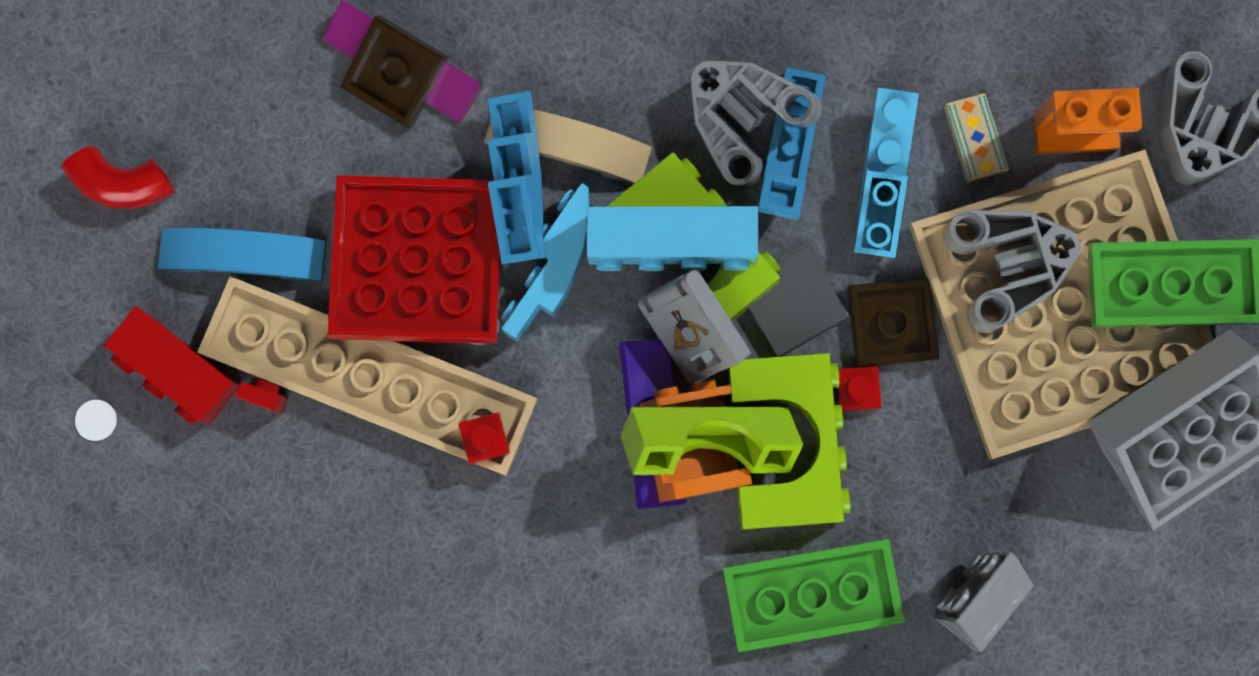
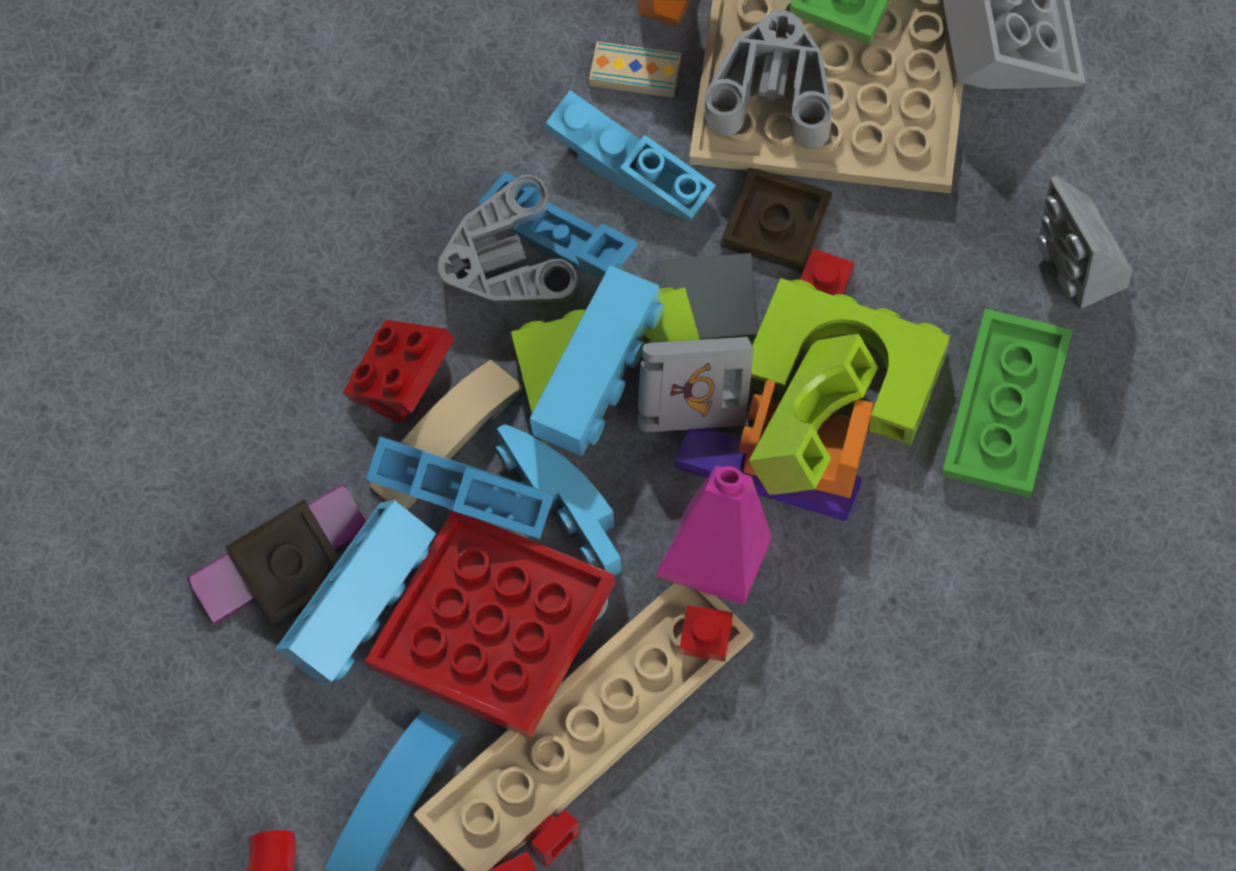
camera: 60 degrees left, 15 degrees down
none -> medium azure brick [275,500,436,683]
none -> red plate [343,320,455,423]
none -> dark pink slope [656,465,772,605]

